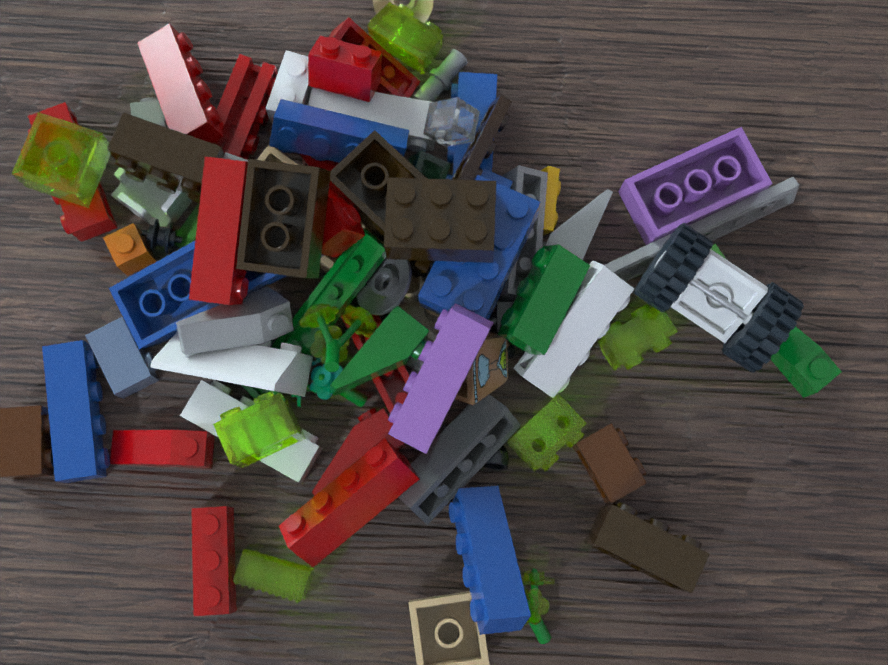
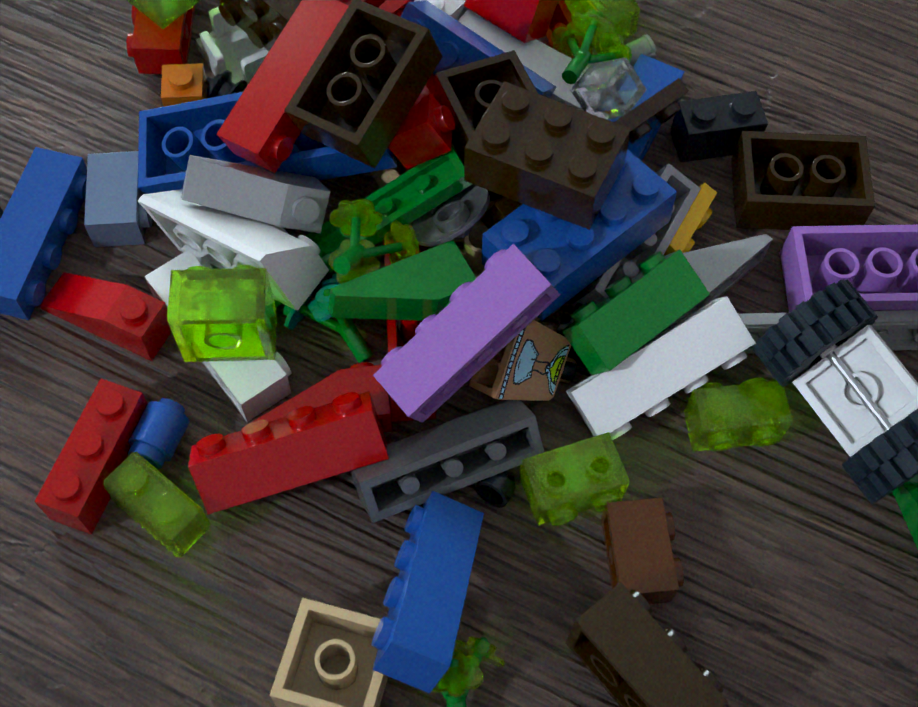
camera: 25 degrees right, 15 degrees down
none -> blue brick [128,398,190,469]
none -> clear neon green plant [551,10,632,84]
none -> black brick [670,91,768,163]
none -> dark brown brick [731,131,875,230]

